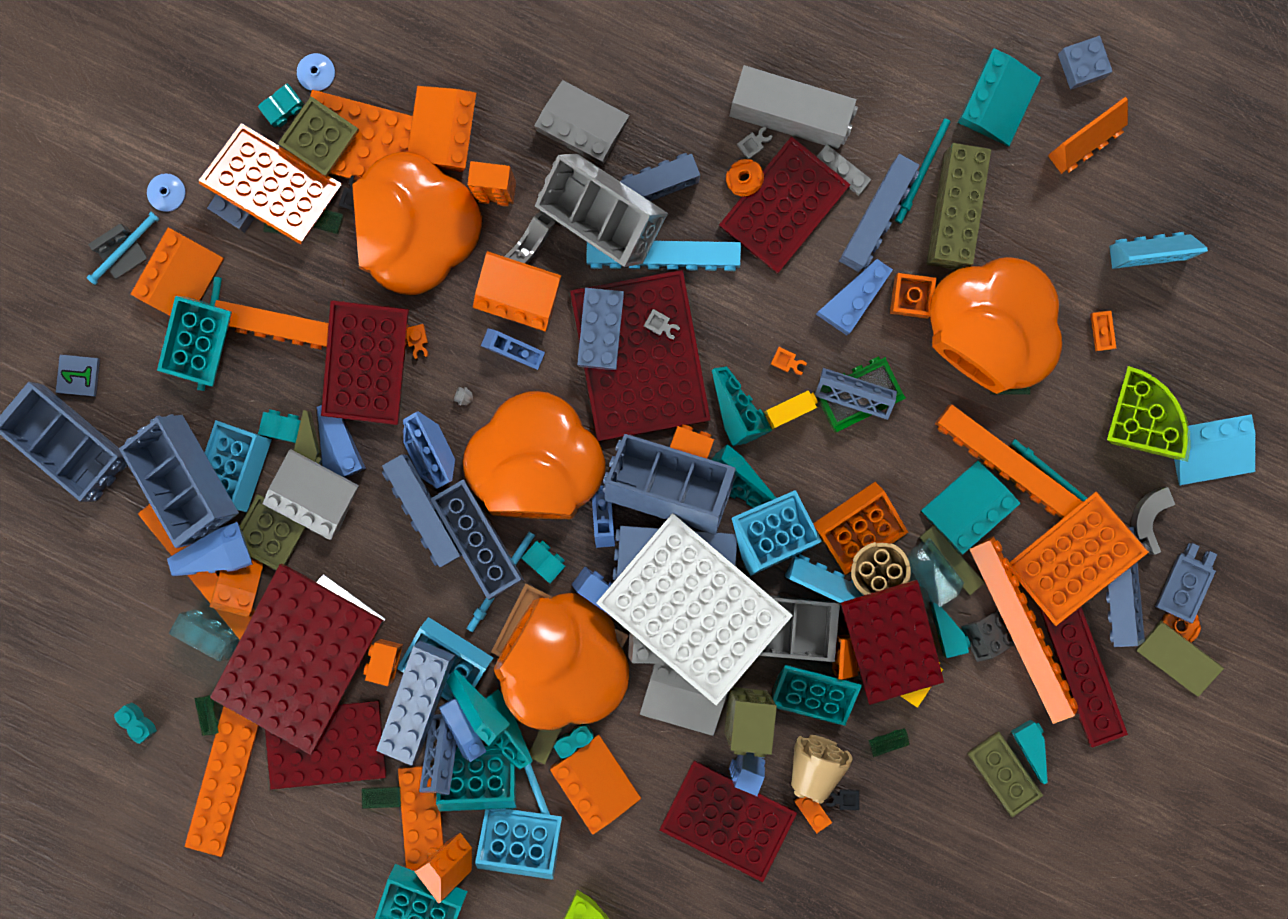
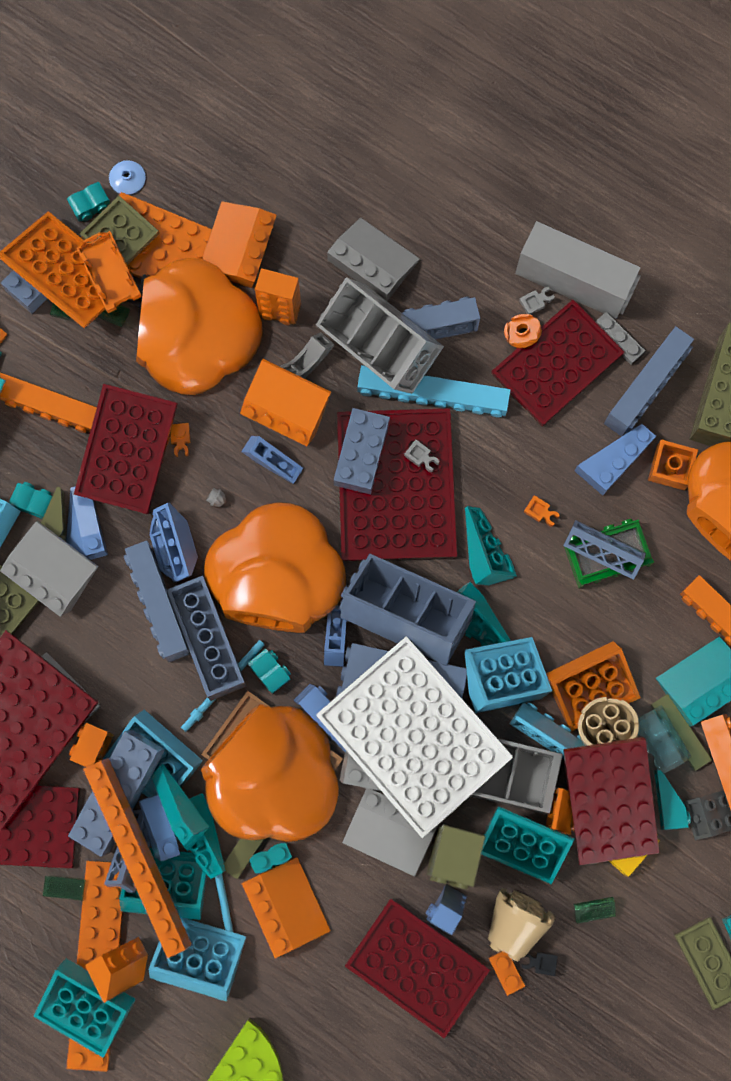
camera: 10 degrees right, 10 degrees down
orange brick [670,424,714,459] -> none
yellow brick [763,390,818,429] -> none
teal bar [895,119,951,224] -> none
none -> orange piece [77,231,142,313]
none -> orange brick [83,758,192,958]

